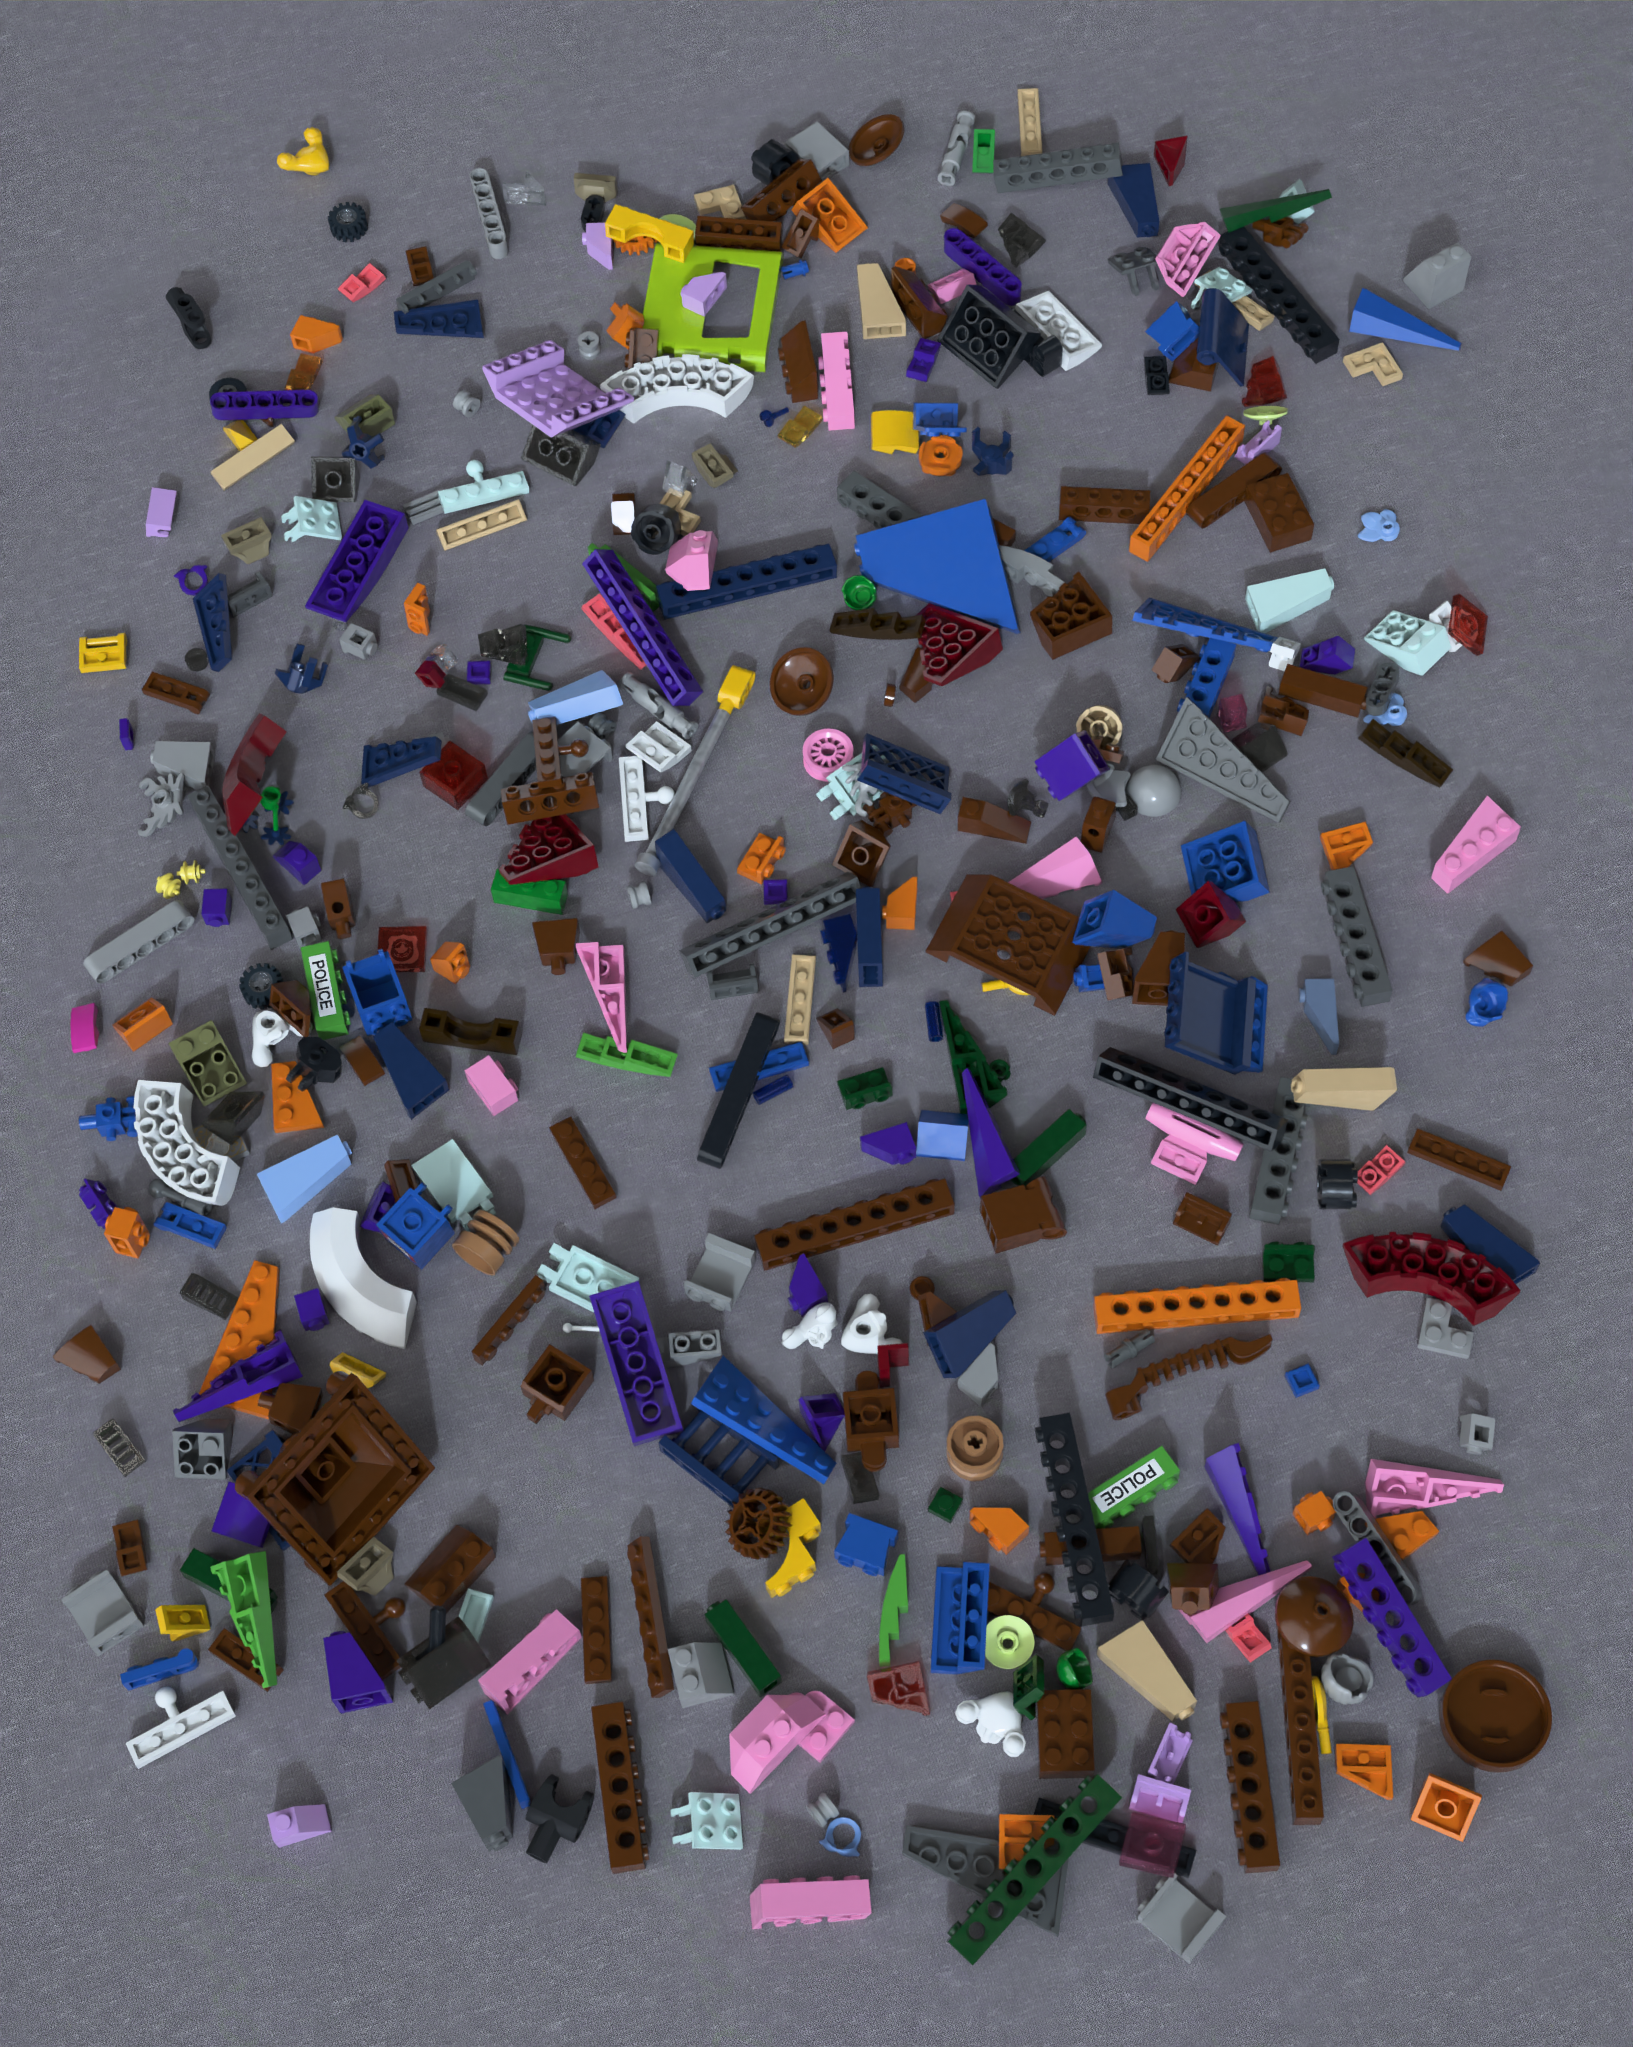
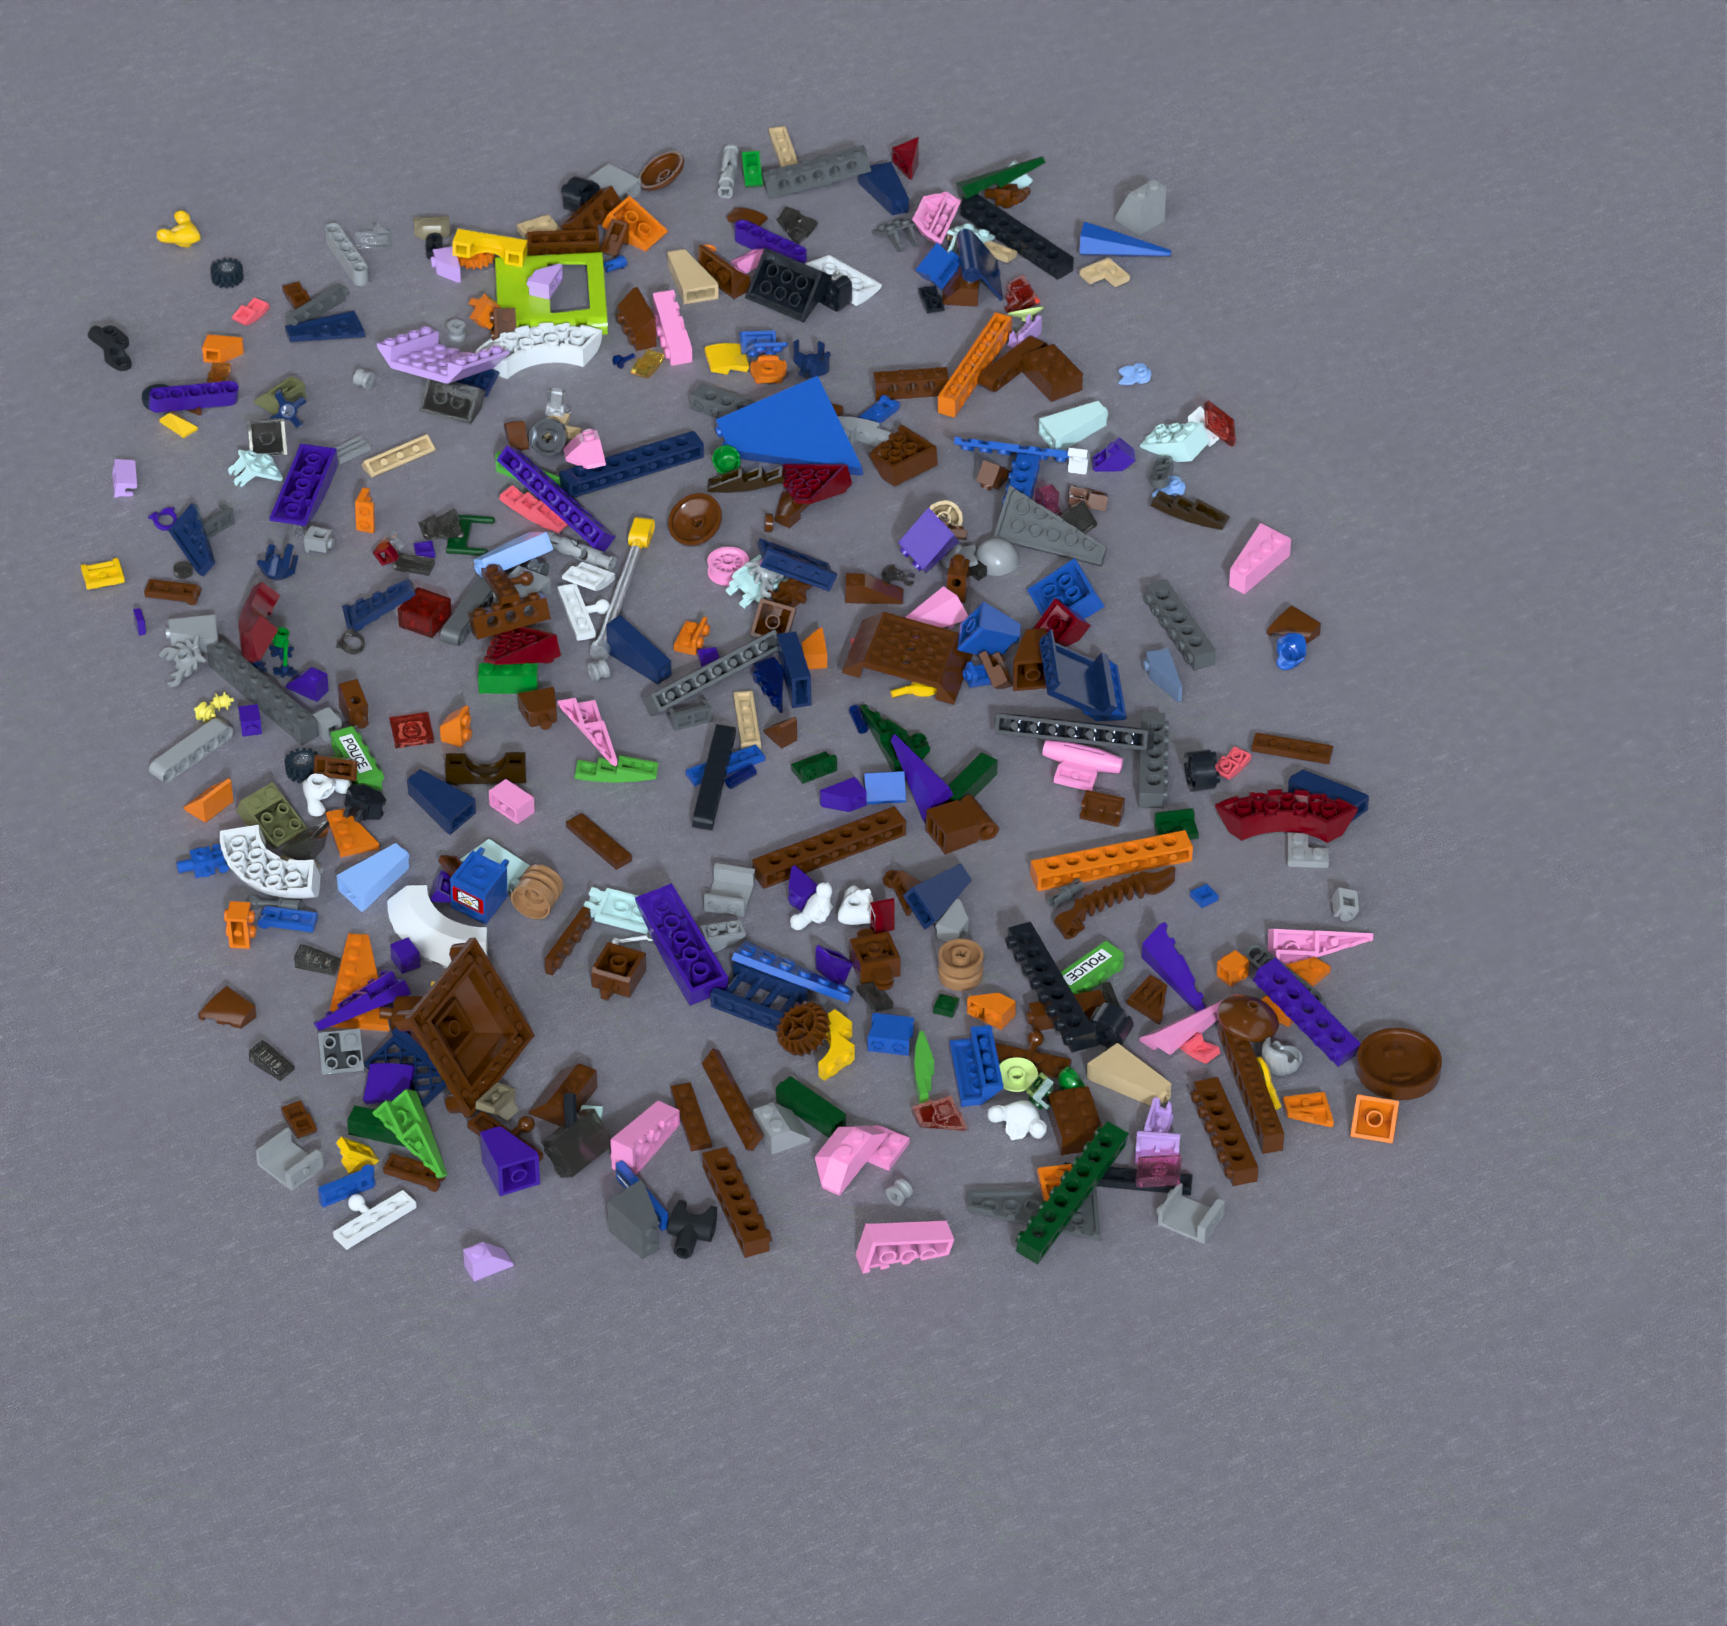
camera: 15 degrees left, 20 degrees down
dark pink slope [70,1003,99,1053] -> none
dark purple hinge [79,1178,118,1229] -> none
tan tile [211,424,295,491] -> none
dark tan slope [221,517,272,564] -> none
reddish brown slope [339,1035,385,1086] -> none
blue container [342,948,413,1036] -> none
light aqua plate [438,460,529,514] -> none
light aqua plate [670,1792,743,1850] -> none
dark tan slope [692,443,738,488] -> none
medium blue piece [819,1817,861,1857] -> none
dark purple slope [906,338,941,382] -> none
reddish brown torso [1167,1563,1219,1615] -> none
reddish brown brick [1278,664,1367,718] -> none
tan slope [1291,1067,1397,1111] -> none
orange wing [1320,821,1373,870] -> none

